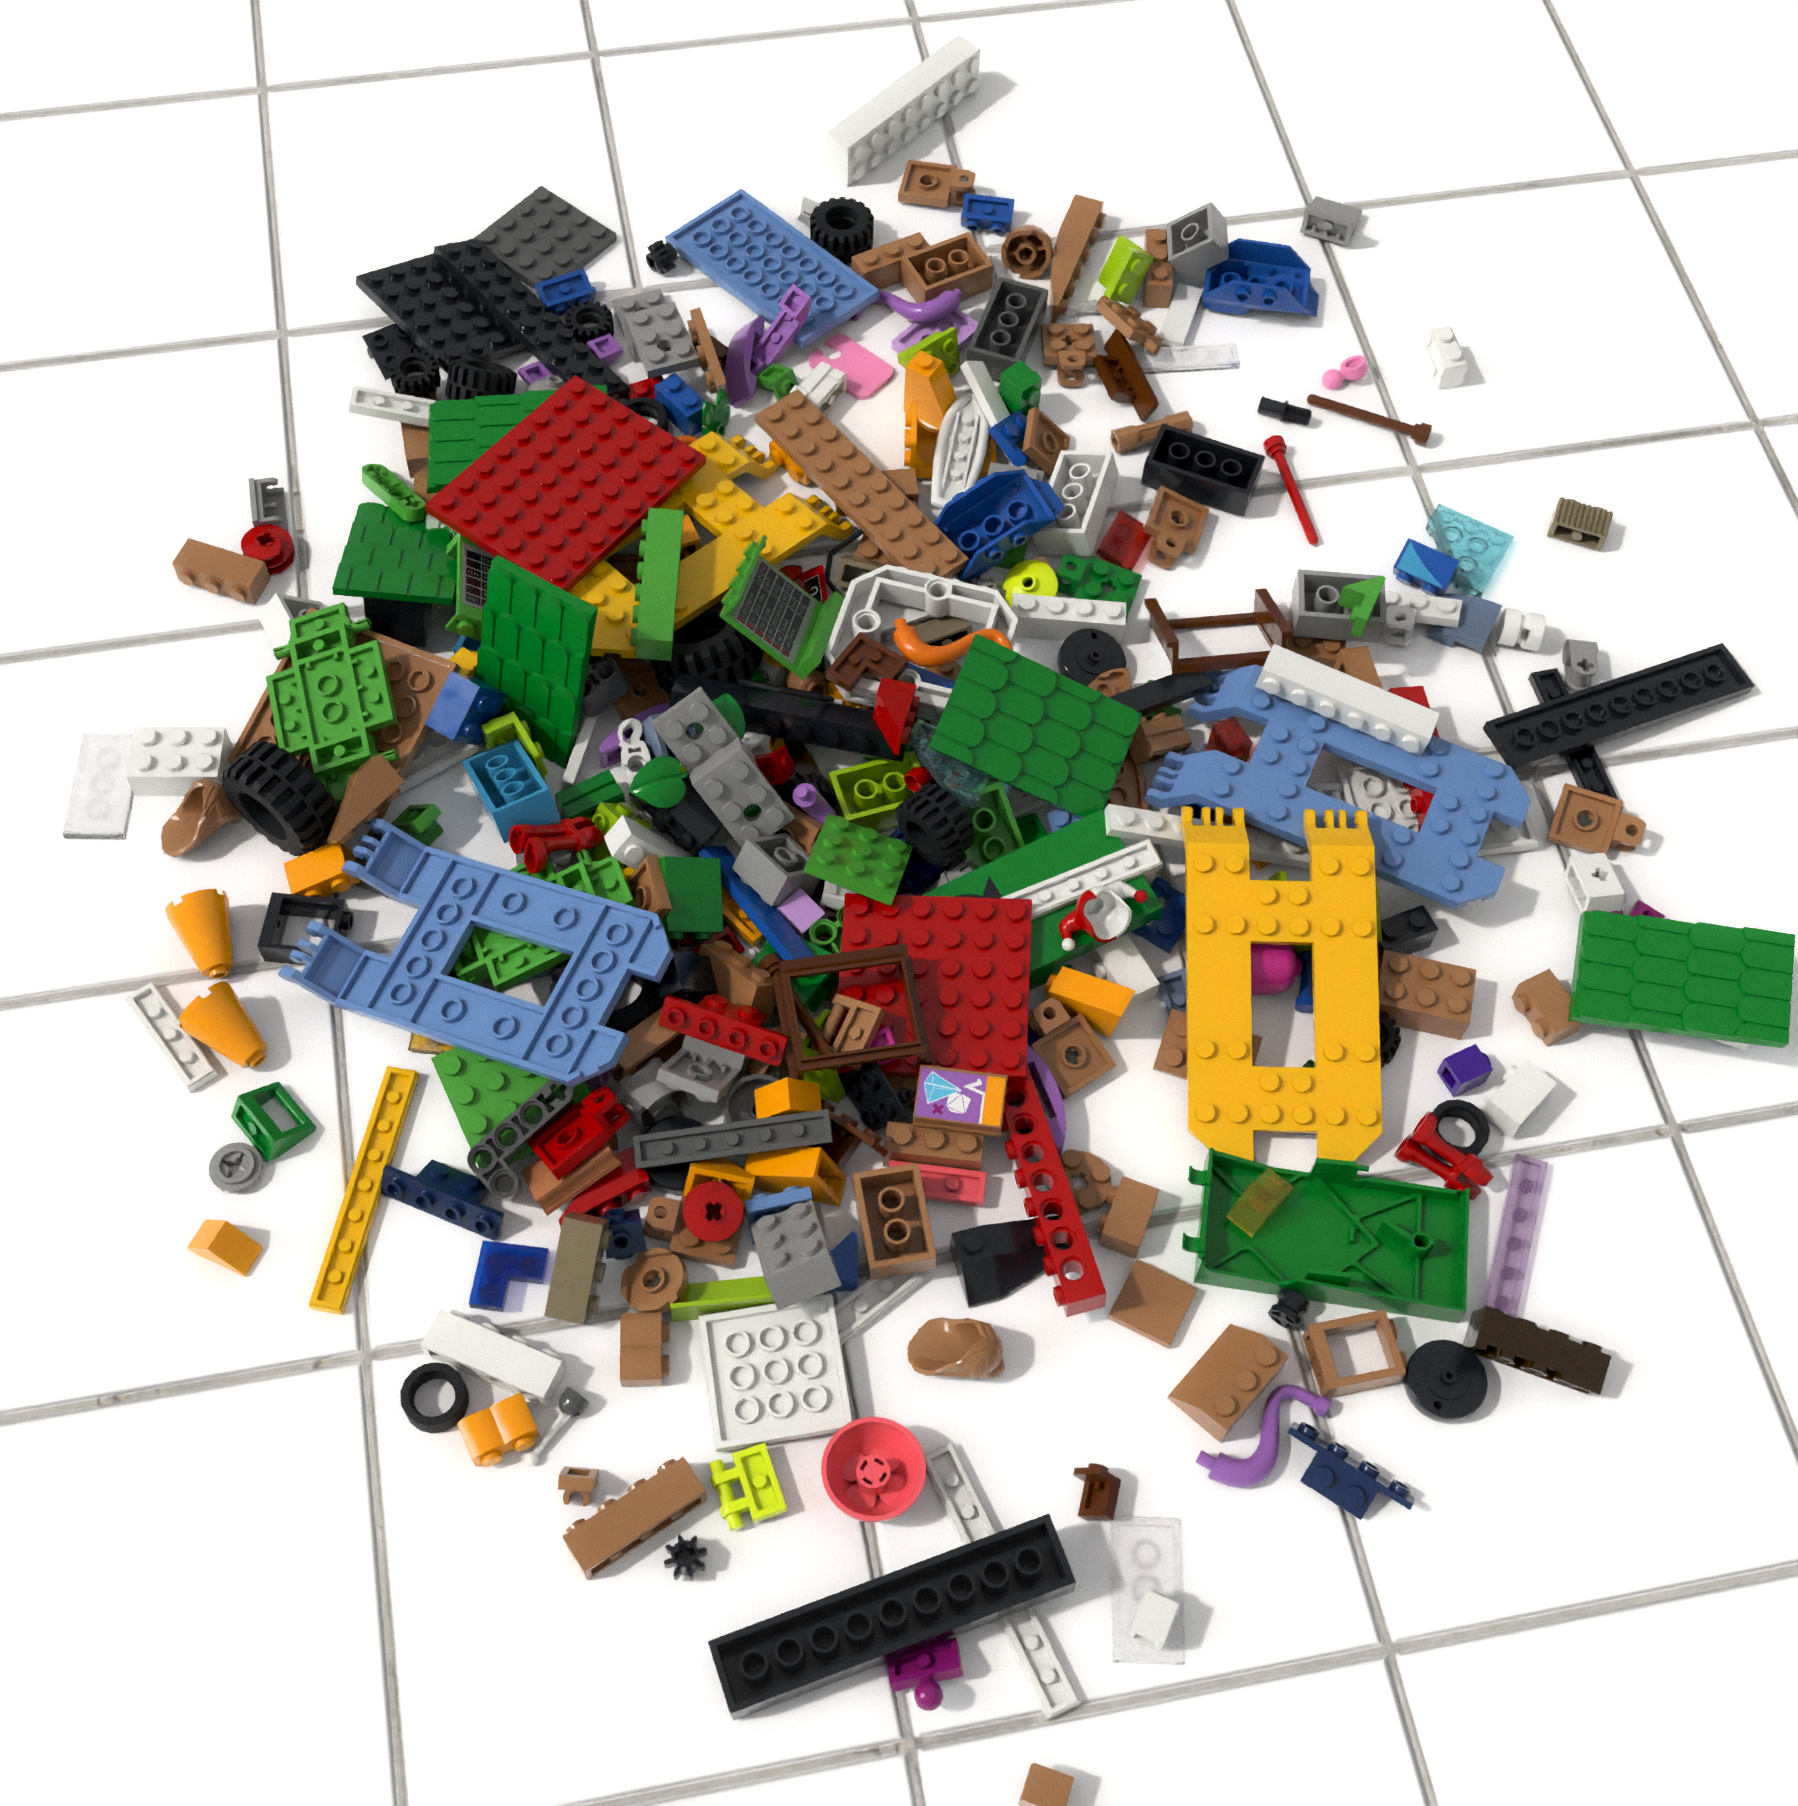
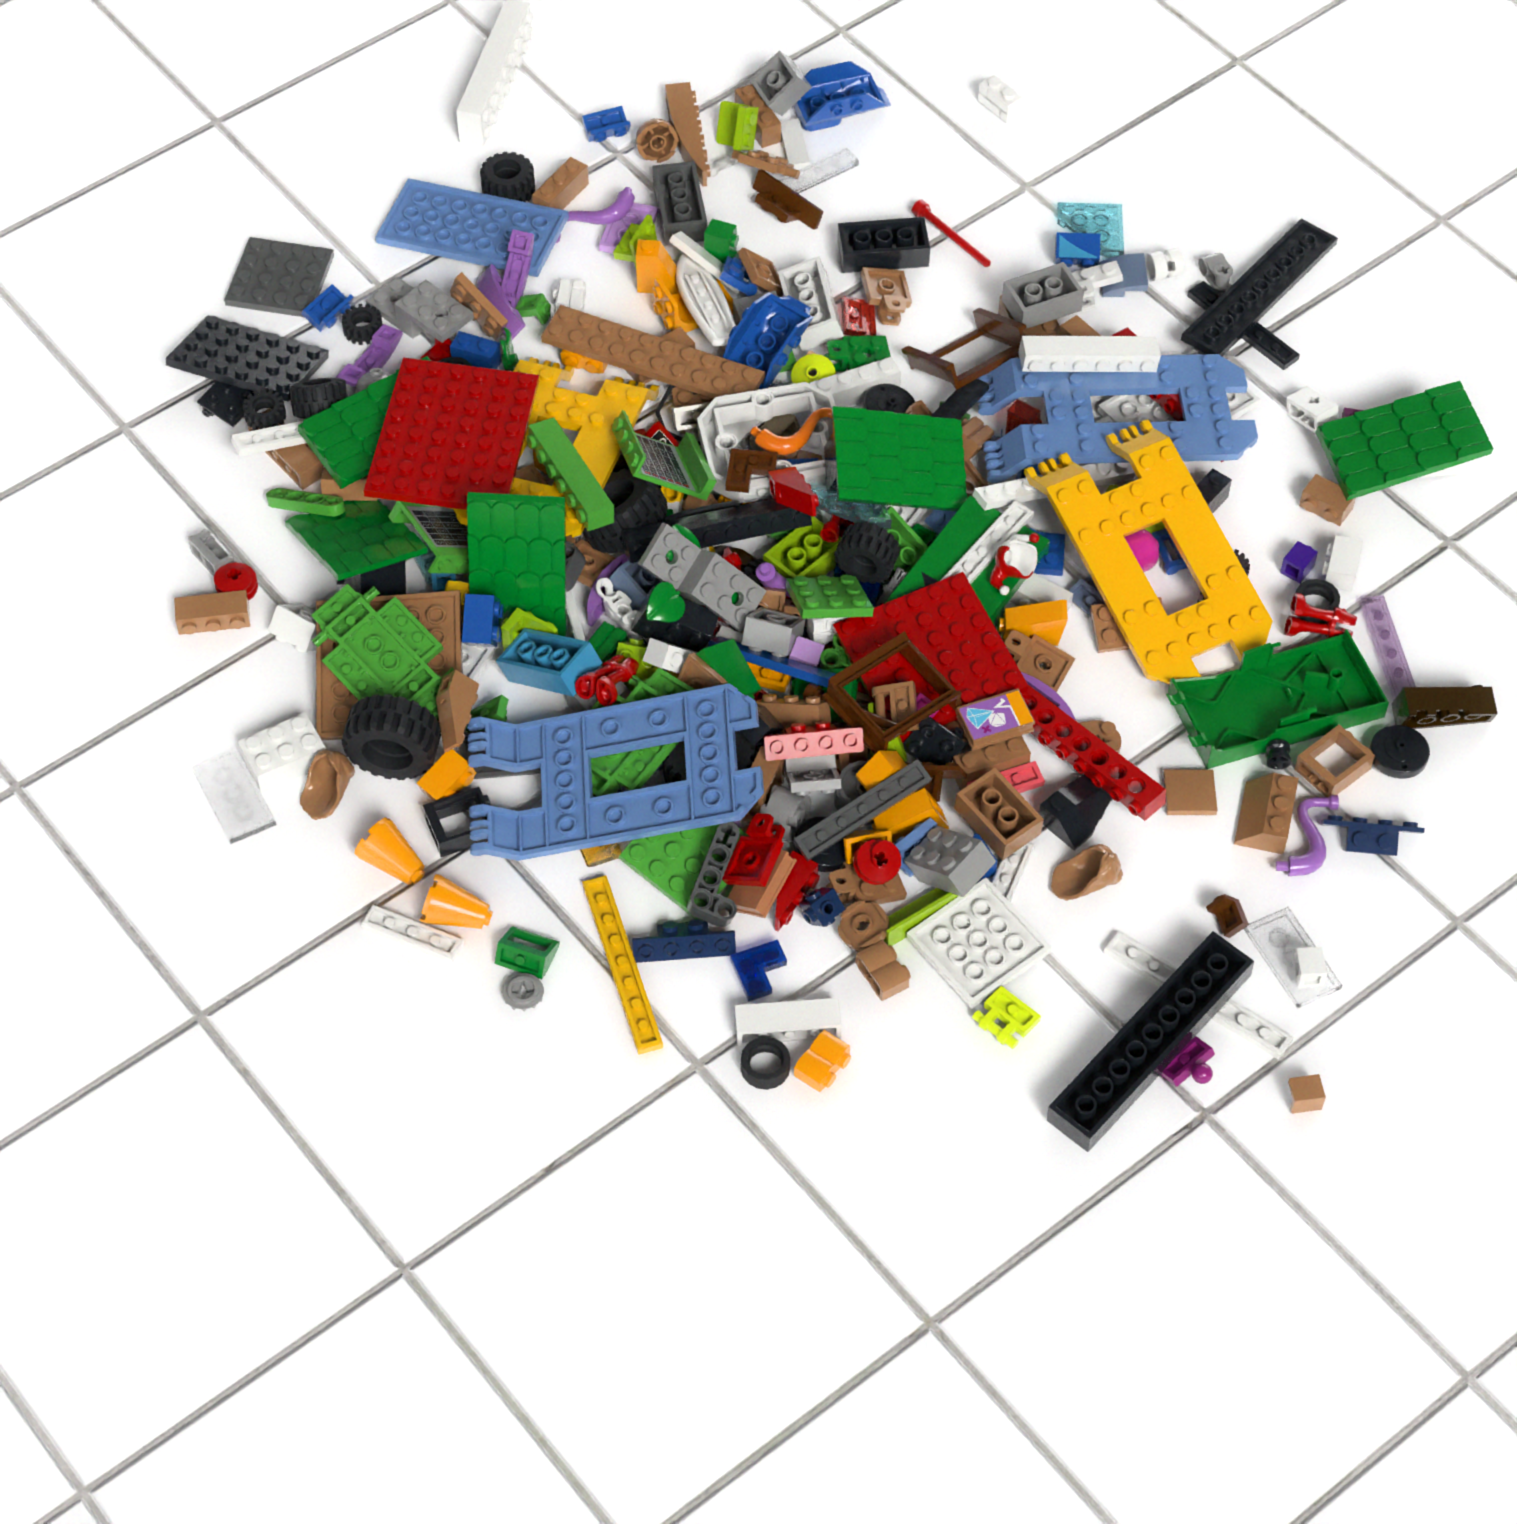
camera: 25 degrees left, 5 degrees down
light orange slope [187,1219,263,1277] -> none
black plate [433,239,630,400] -> none
hinge [525,1387,589,1466] -> none
dark tan brick [544,1211,613,1325] -> none
medium nougat tile [558,1466,599,1506] -> none
medium nougat brick [562,1456,707,1581] -> none
black gear [646,240,678,274] -> none
black gear [664,1535,708,1582] -> none
white tile [797,196,820,225] -> none
bright pink piece [808,334,894,400] -> none
coral piece [821,1417,926,1523] -> none
medium nougat plate [898,160,976,208] -> none
medium nougat brick [900,232,994,303] -> none
medium nougat plate [1041,323,1097,387] -> none
medium nougat brick [1096,1176,1160,1259] -> none
medium nougat axle [1110,411,1194,453] -> none
clear yellow slope [1226,1167,1294,1237] -> none
black axle [1257,396,1312,425] -> none
light grey bracket [1300,196,1362,247] -> none
reddish brown piece [1307,394,1432,446] -> none
bright pink plate [1322,355,1369,390] -> none
bright green slope [1338,576,1386,638] -> none
medium nougat brick [1378,950,1476,1040] -> none
medium nougat plate [1546,783,1646,856] -> none
dark tan brick [1547,497,1613,551] -> none

